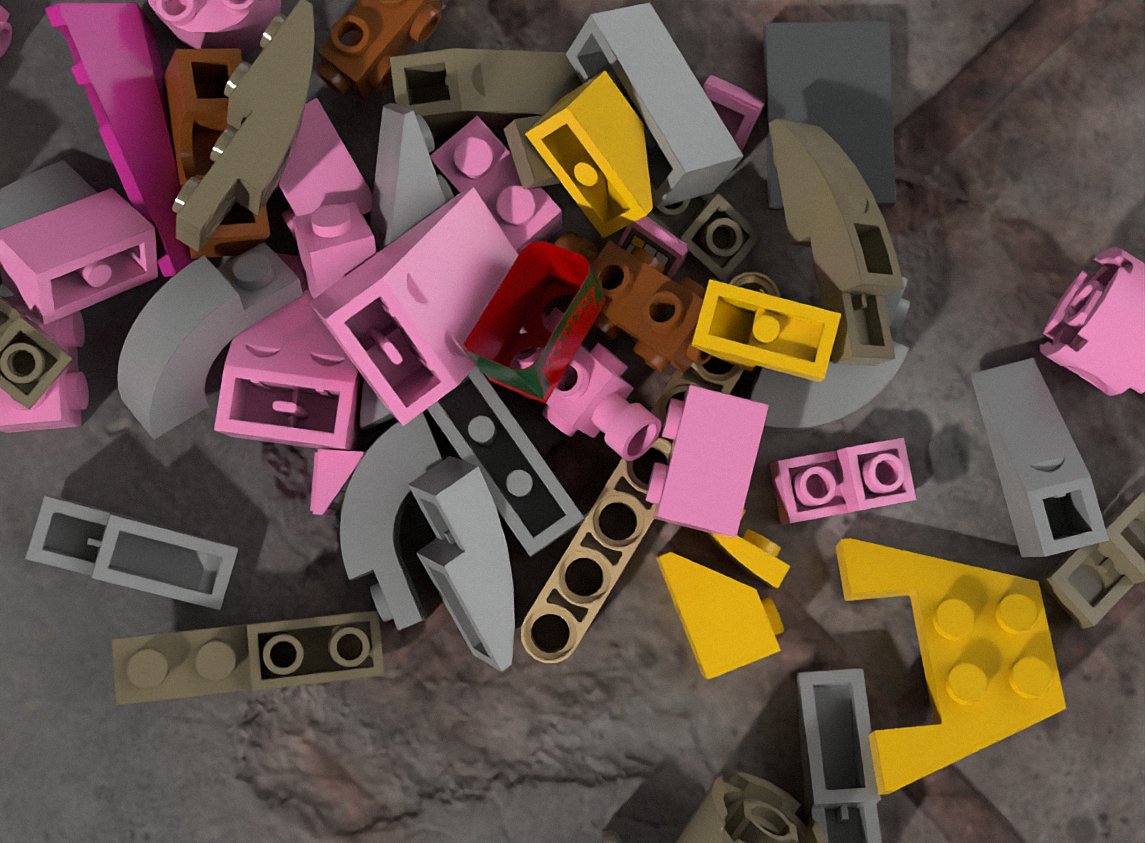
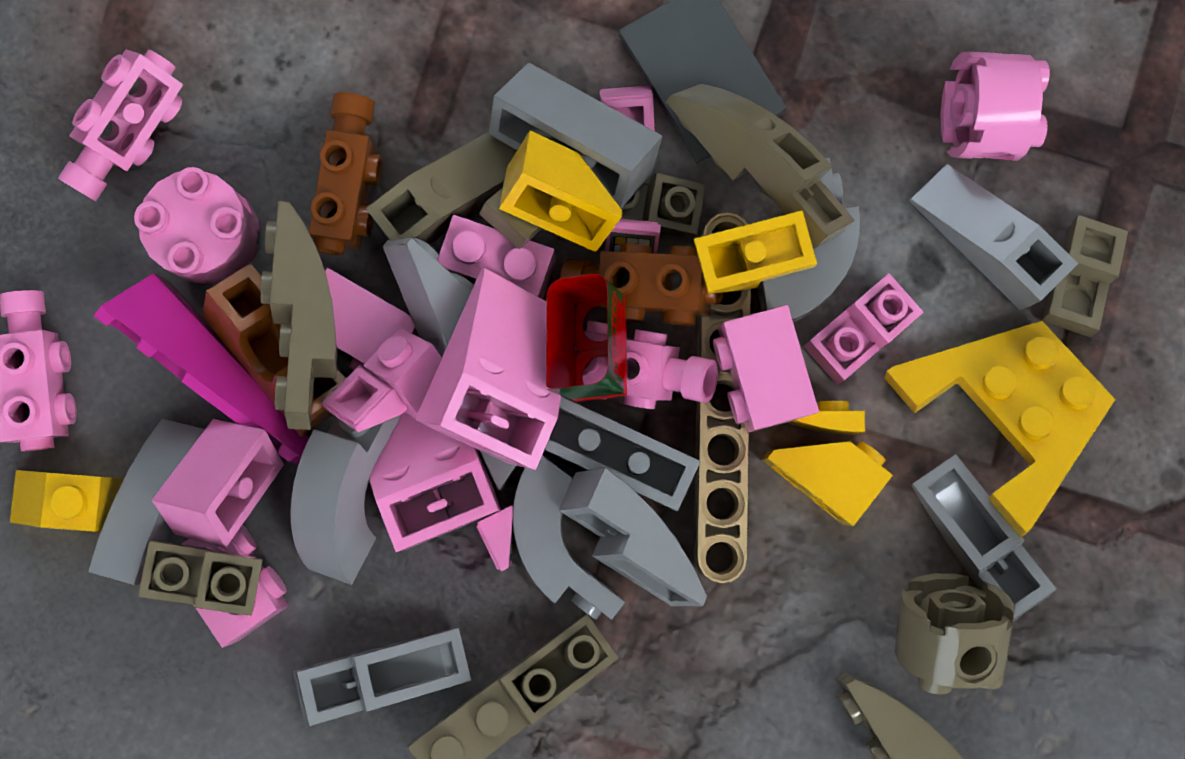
camera: 30 degrees left, 0 degrees up
none -> bright pink slope [321,365,408,433]

